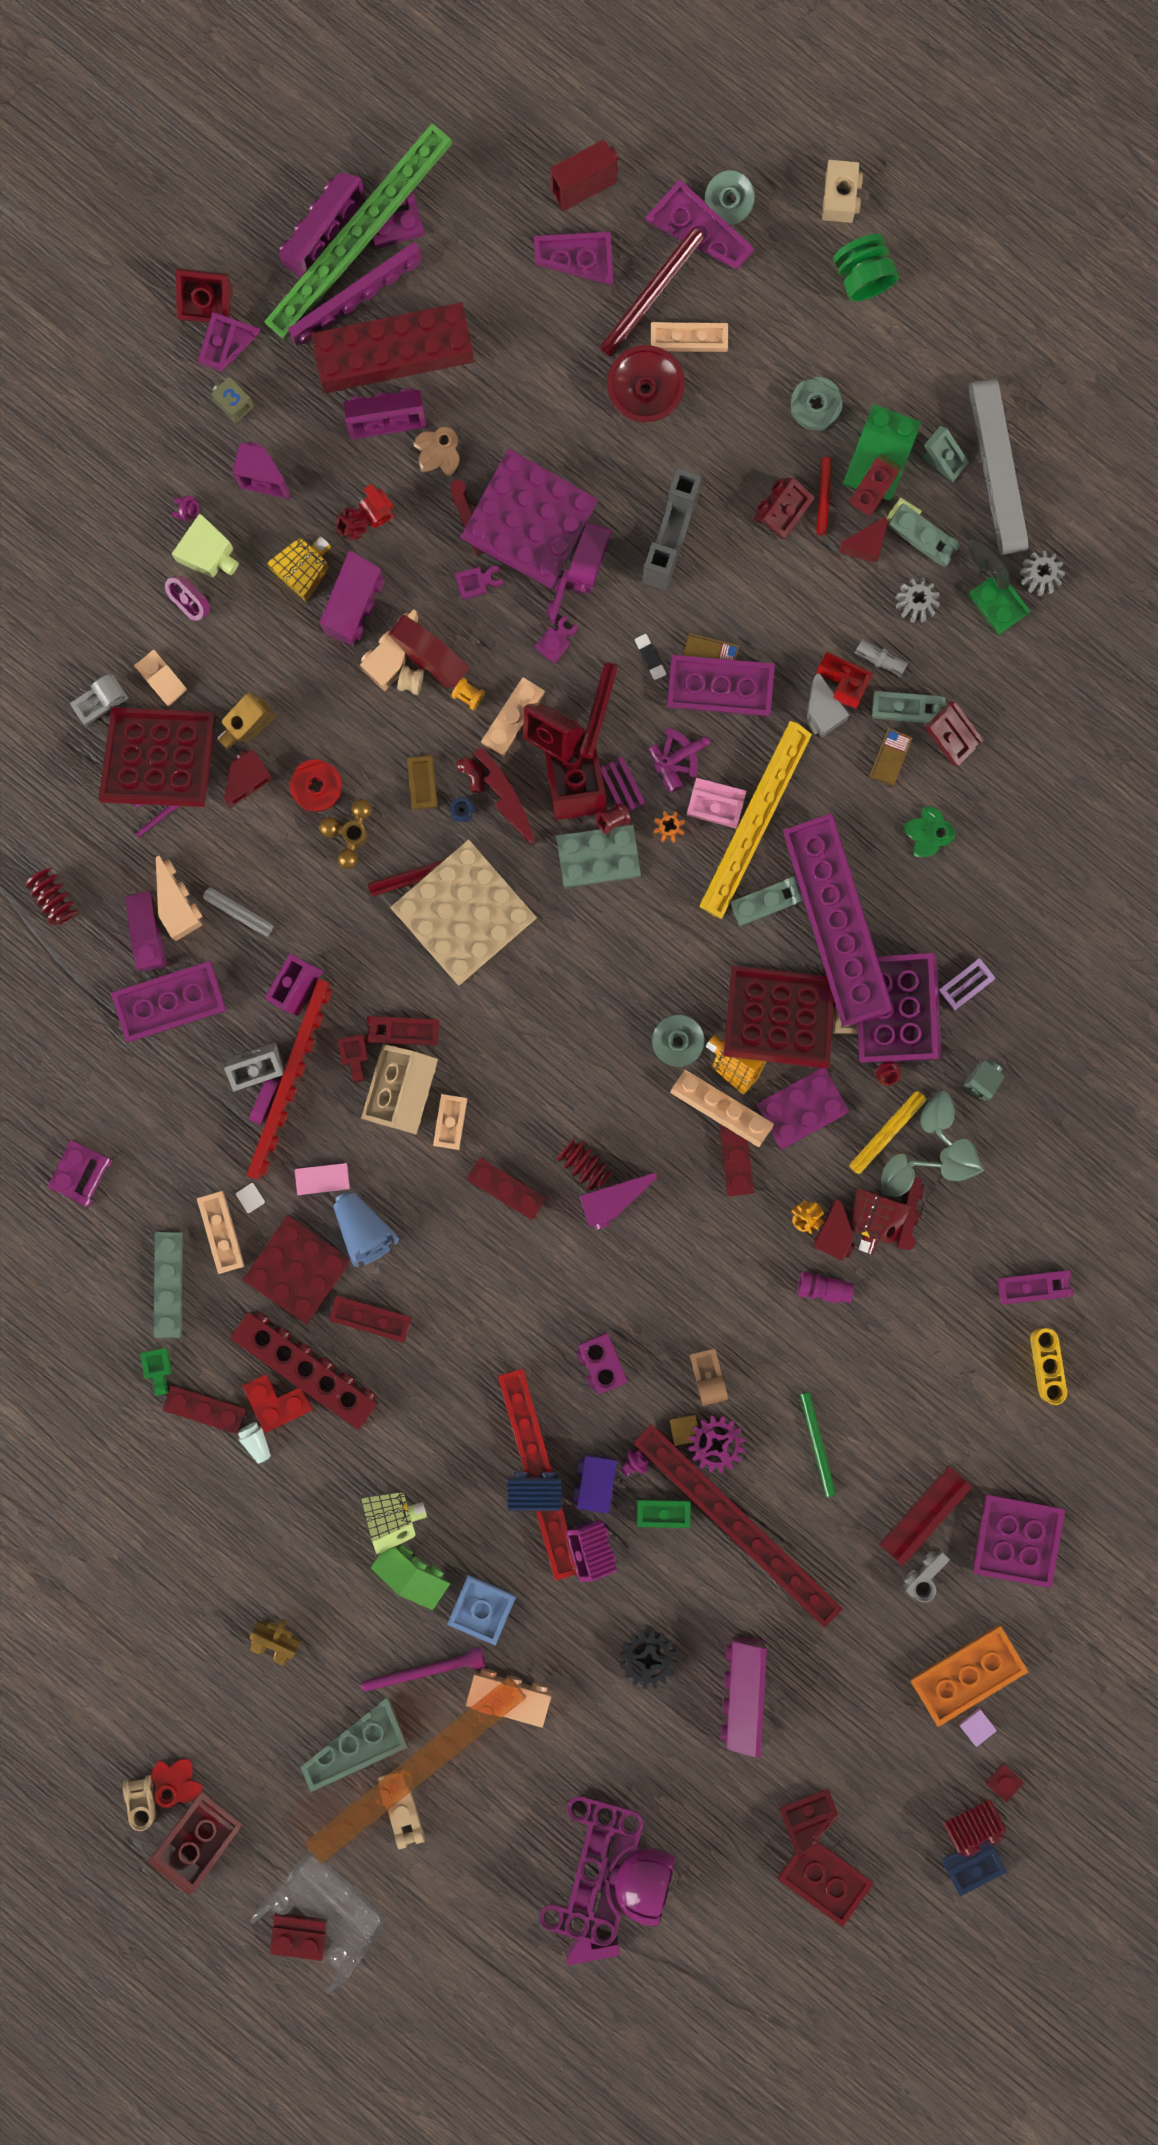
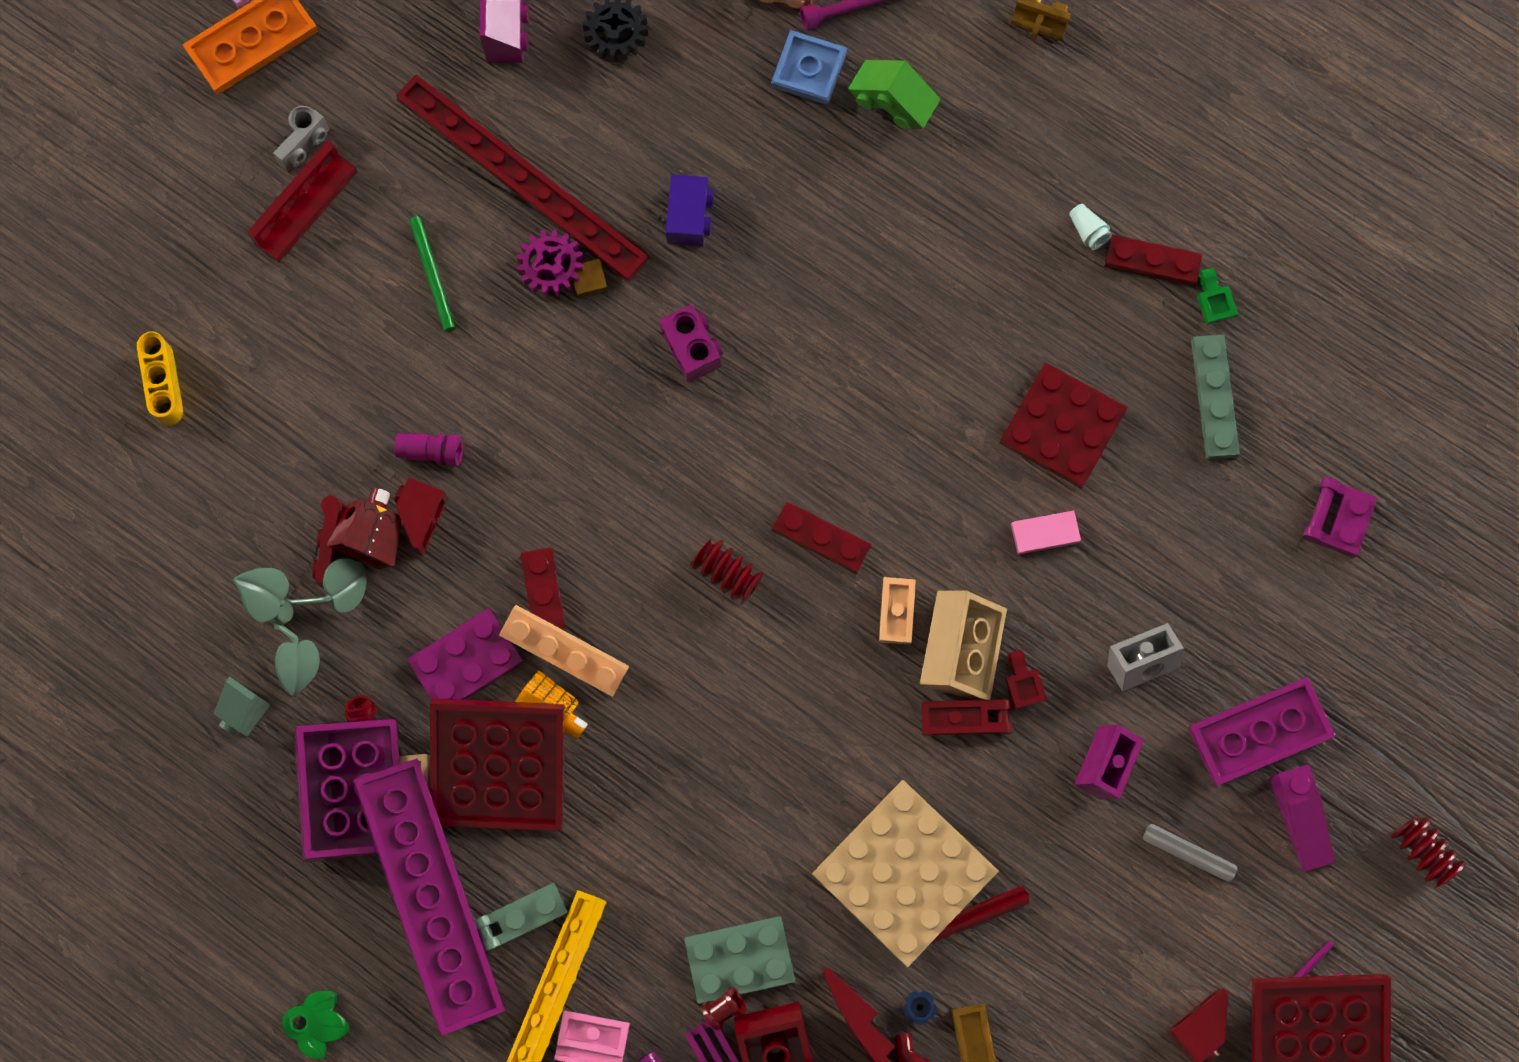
camera: 170 degrees right, 10 degrees down
light nougat slope [156,856,203,941] -> none
light nougat plate [197,1191,245,1274] -> none
dark red brick [230,1310,379,1430] -> none
white sticker [236,1183,265,1213] -> none
red plate [242,1374,313,1433] -> none
red plate [246,979,333,1180] -> none
magenta beam [249,1078,281,1126] -> none
red plate [290,759,342,812] -> none
pearl gold piece [319,799,372,869] -> none
dark red plate [329,1295,412,1343] -> none
medium blue cone [333,1192,399,1267] -> none
yellowish green torso [361,1493,427,1554] -> none
red plate [498,1368,577,1581] -> none
dark blue brick [508,1471,561,1511] -> none
magenta brick [566,1520,617,1582] -> none
magenta slope [579,1173,657,1230] -> none
magenta plate [620,1449,648,1477] -> none
green plate [637,1499,690,1528] -> none
sand green dish [652,1015,704,1067] -> none
orange gear [653,811,685,843] -> none
medium nougat plate [689,1348,728,1406] -> none
light orange gear [791,1199,825,1234] -> none
yellow axle [849,1091,927,1174] -> none
lavender tile [939,958,996,1011] -> none
magenta plate [972,1494,1065,1588] -> none
magenta plate [997,1270,1074,1305] -> none

